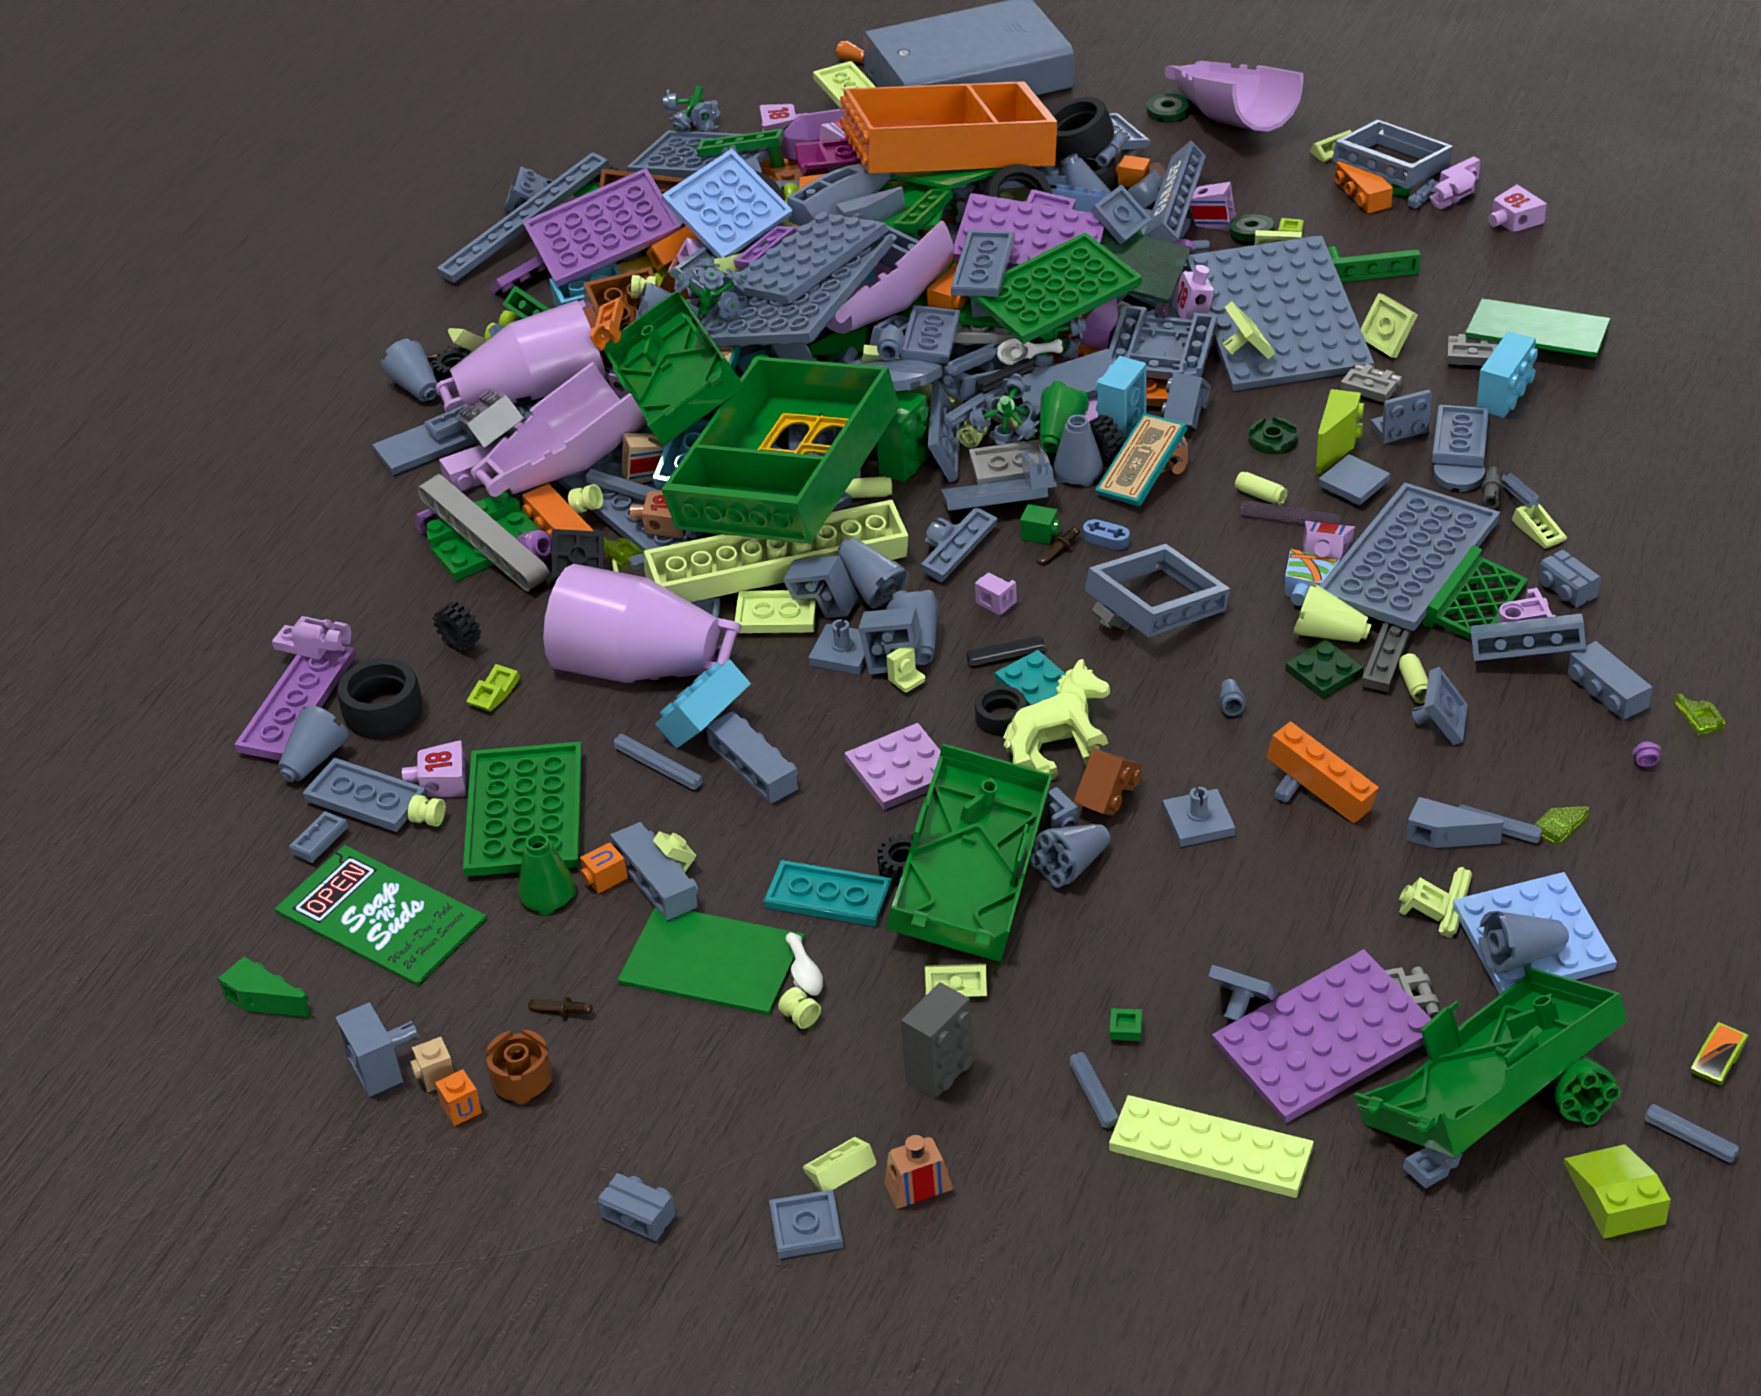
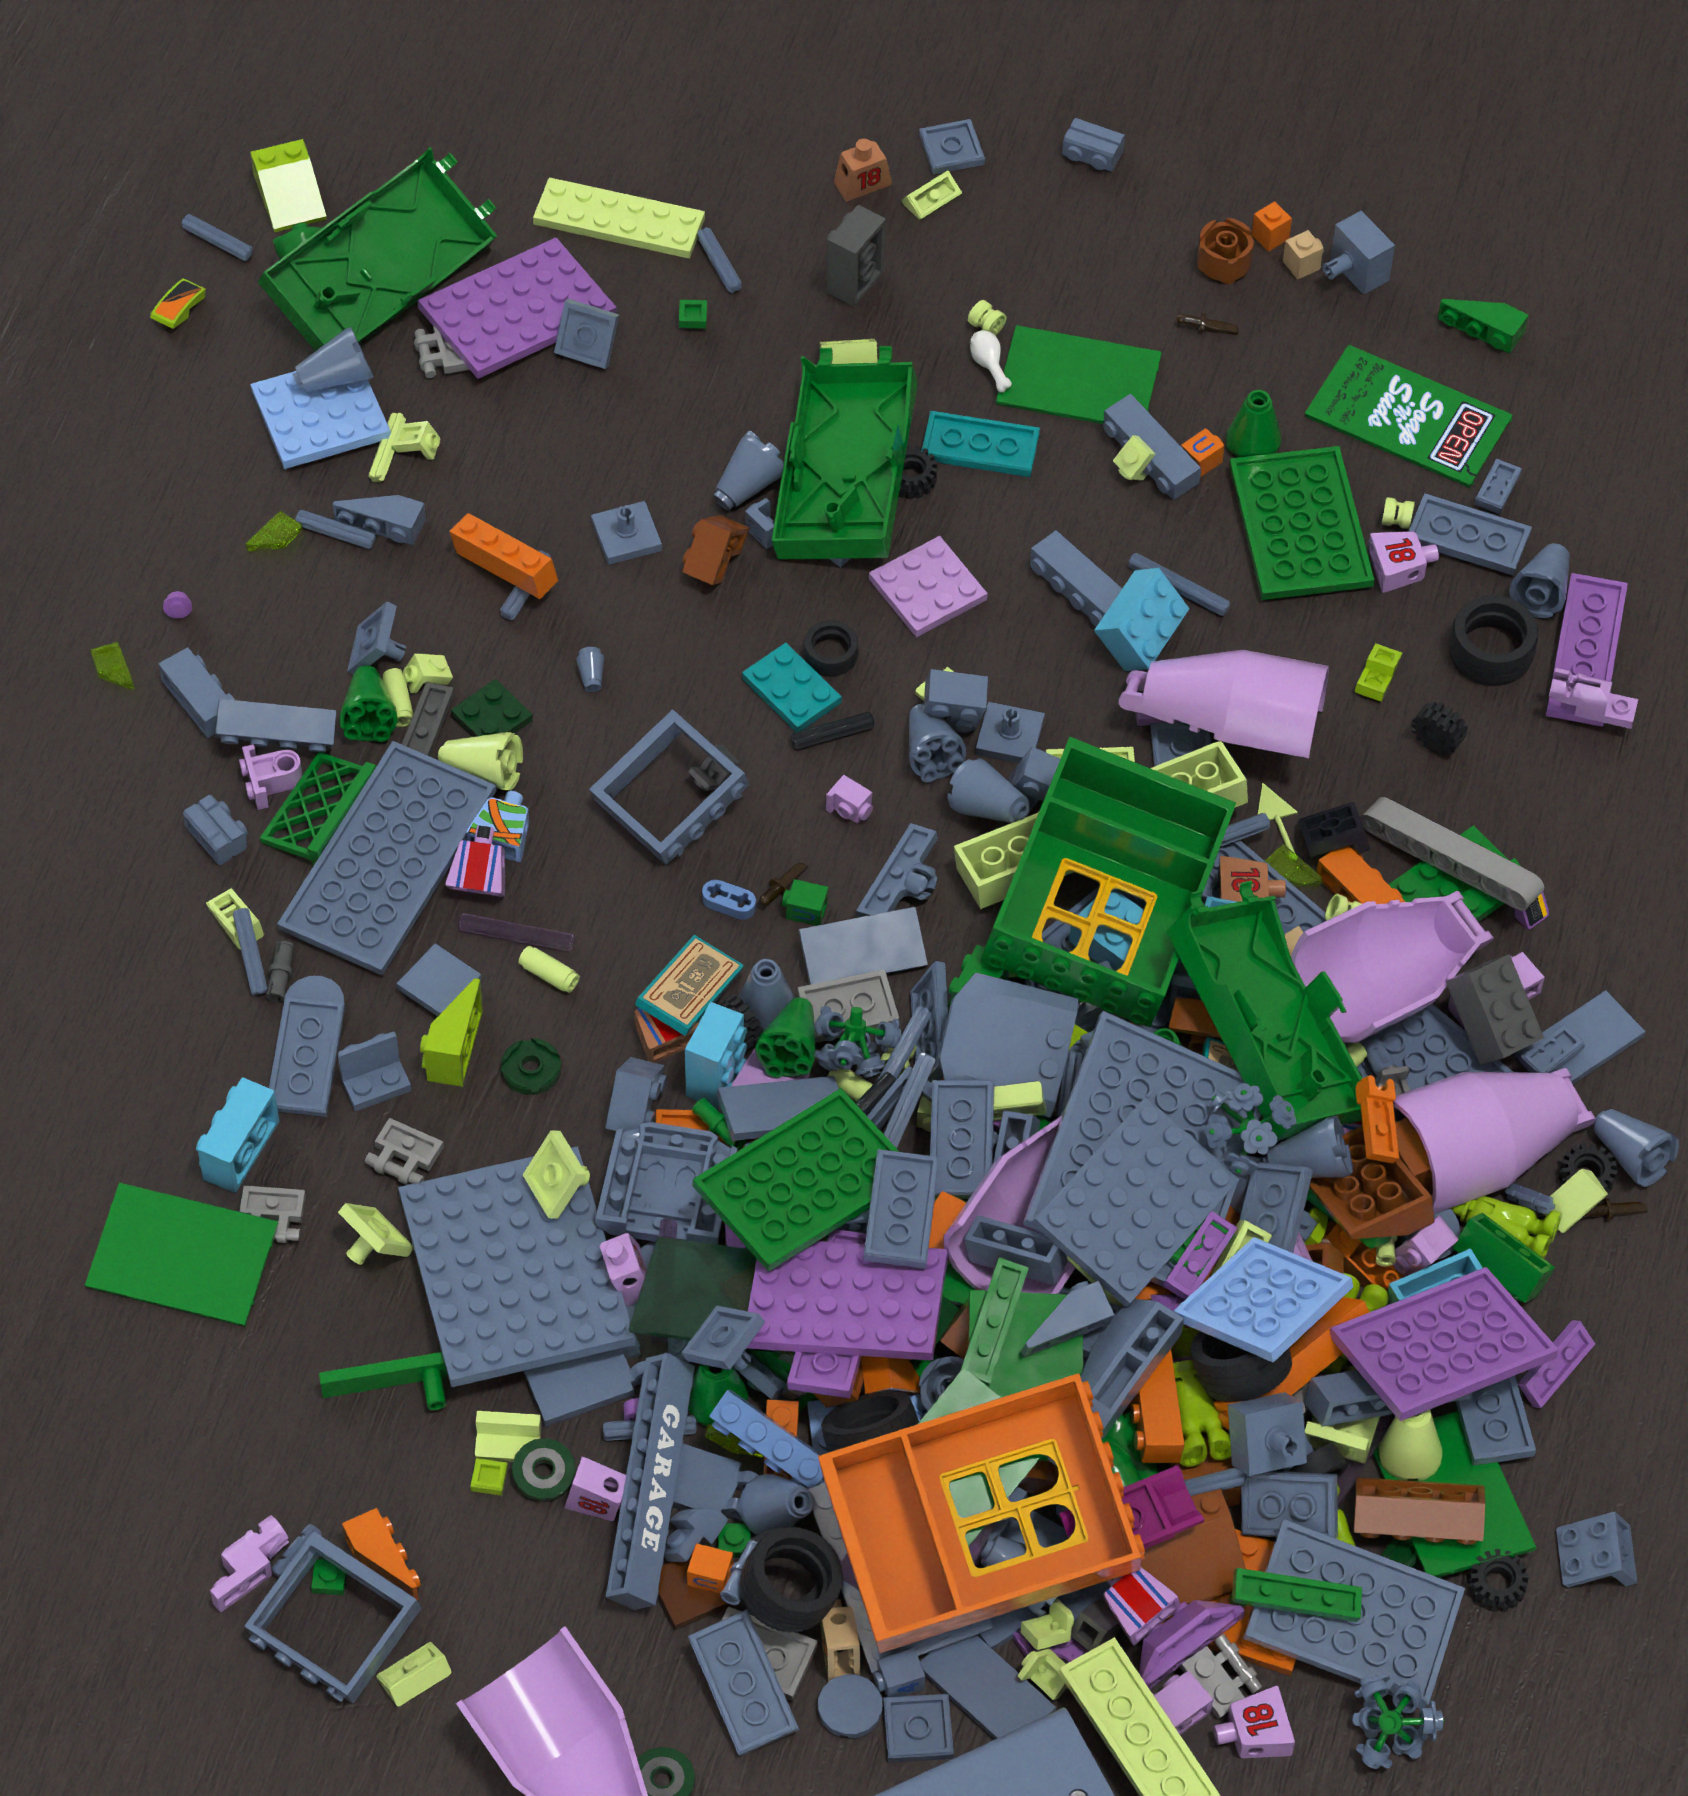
camera: 170 degrees right, 15 degrees up
sand blue plate [437,152,609,283] -> none
medium lavender head [517,530,551,562] -> none
yellowish green wheel [631,275,656,299] -> none
sand blue brick [877,326,904,361] -> none
yellowish green animal [1003,659,1110,780] -> none
sand blue hinge [1021,451,1057,490] -> none
lavender torso [1488,185,1547,232] -> none
none -> green cone [339,665,398,742]
none -> yellowish green bracket [403,654,453,693]

